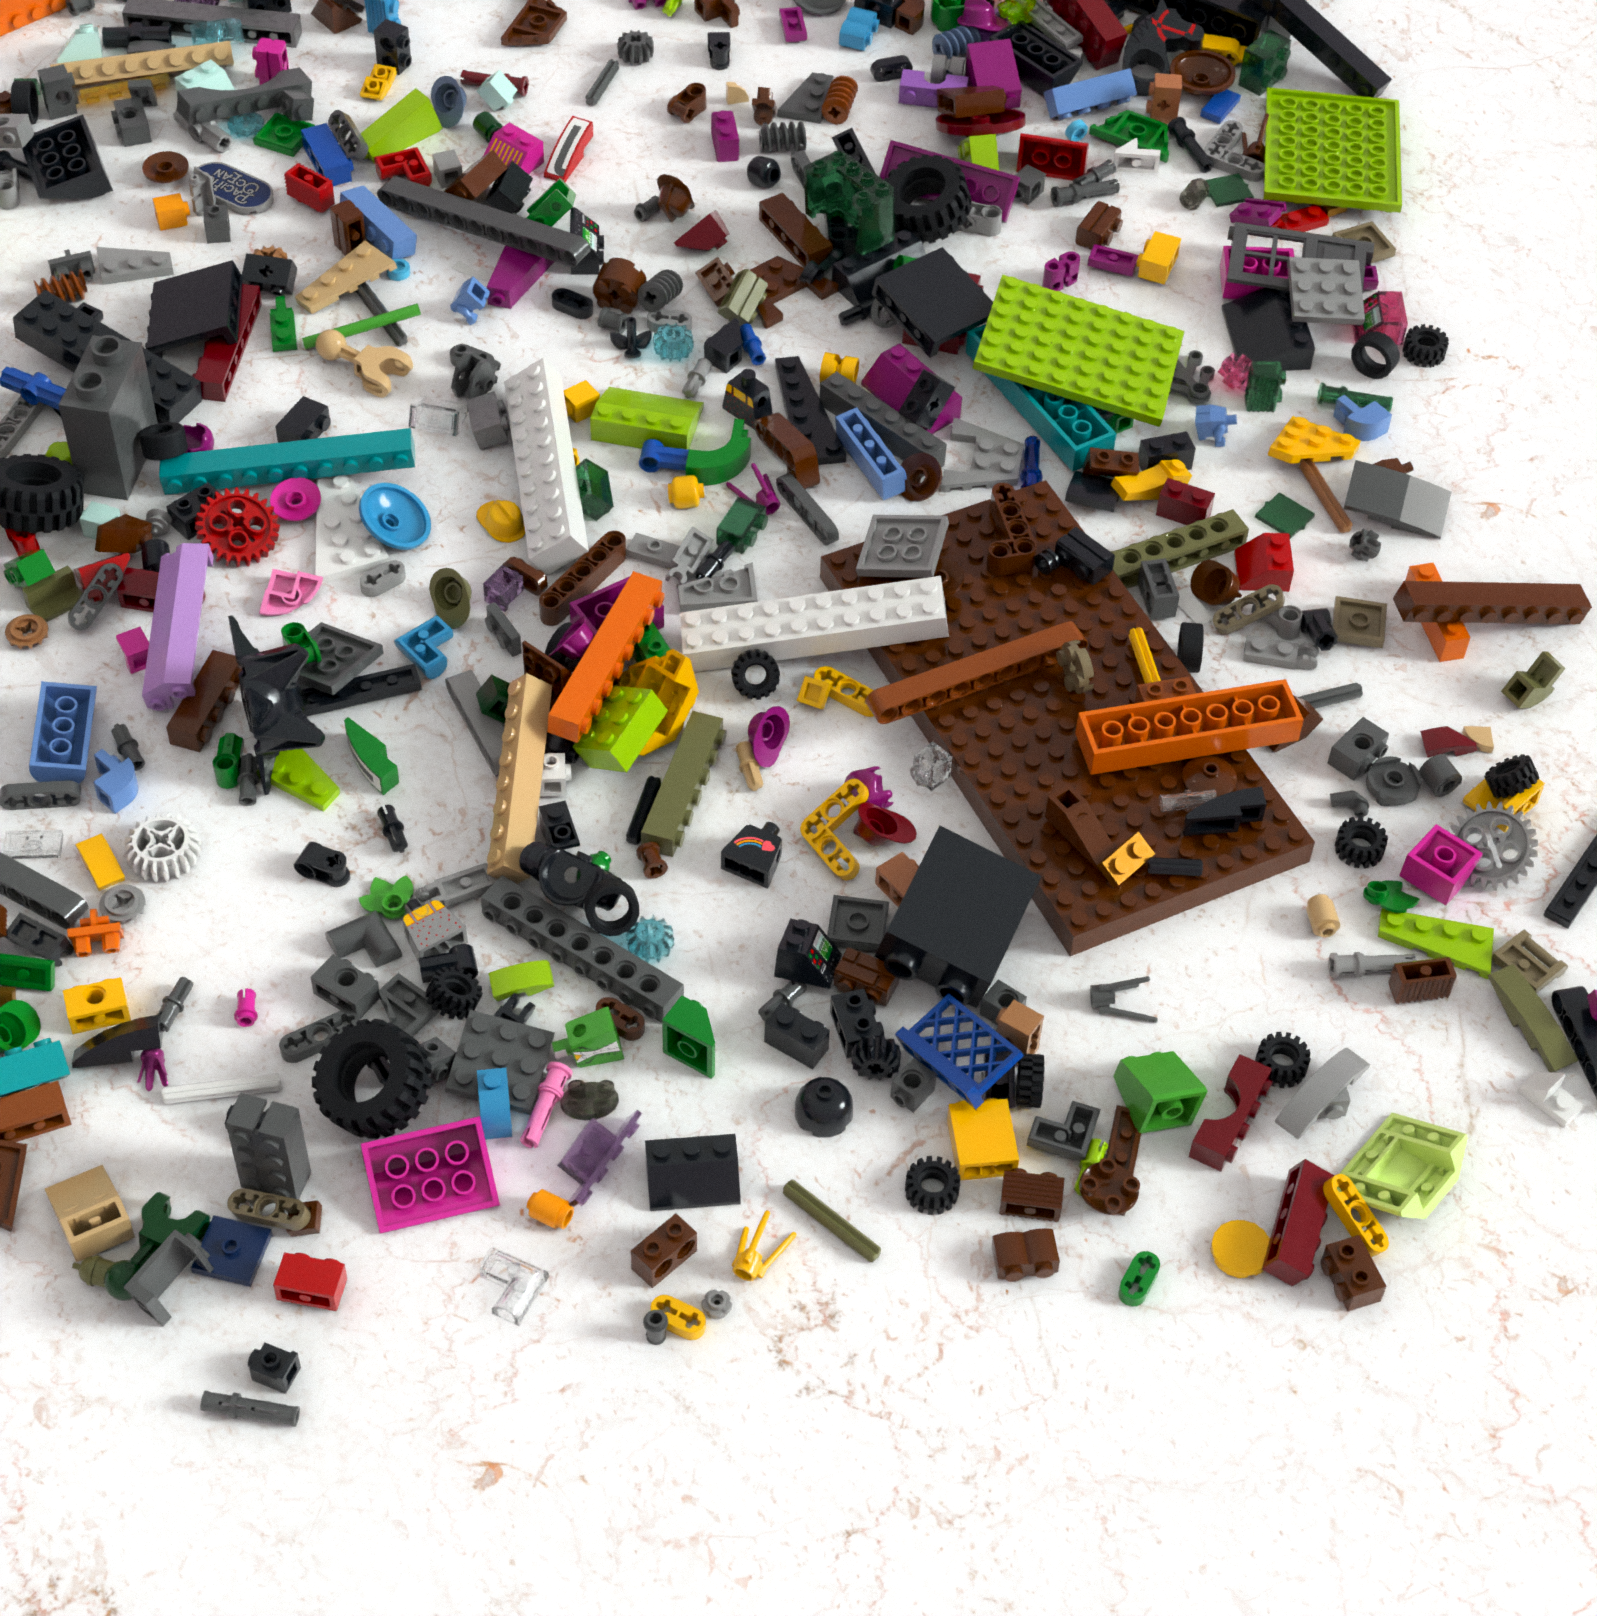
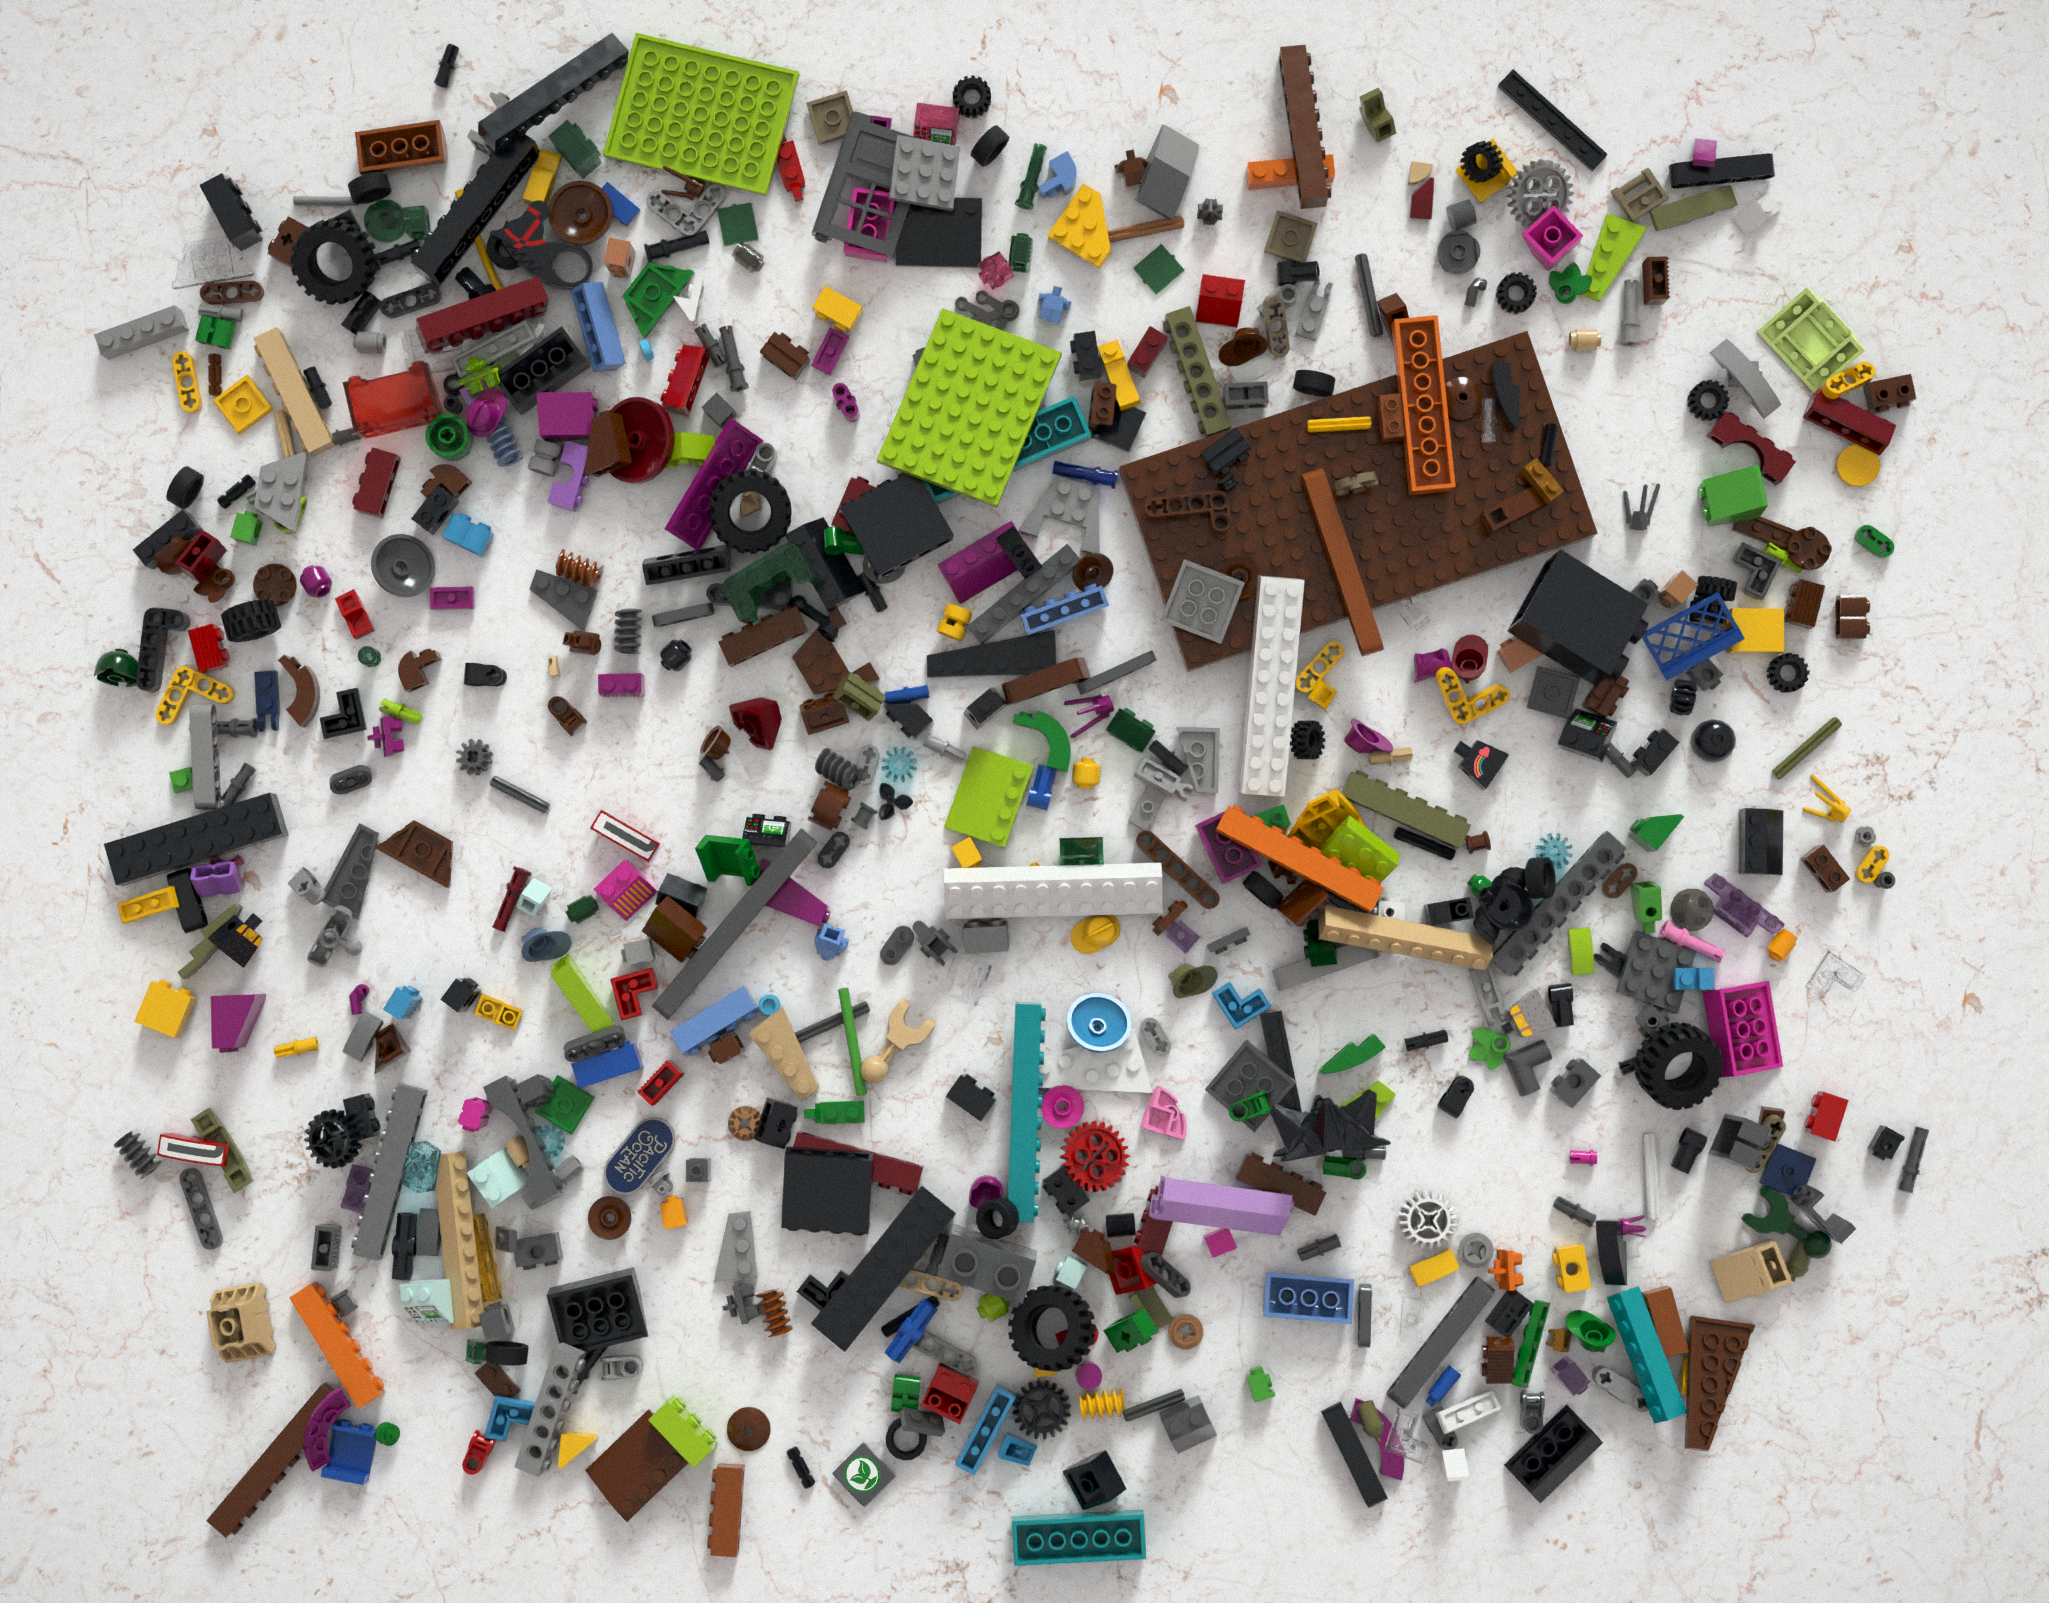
camera: 75 degrees left, 35 degrees up
medium blue brick [93,749,139,814] -> none
dark grey beam [279,1009,360,1063] -> none
dark grey wing [378,973,441,1037] -> none
black tyre [425,966,483,1020] -> none
magenta piece [548,616,594,660] -> none
black brick [830,989,884,1059] -> none
black beam [870,55,913,82] -> none
magenta plate [1229,198,1287,227] -> none
dark grey brick [1327,717,1389,781] -> none

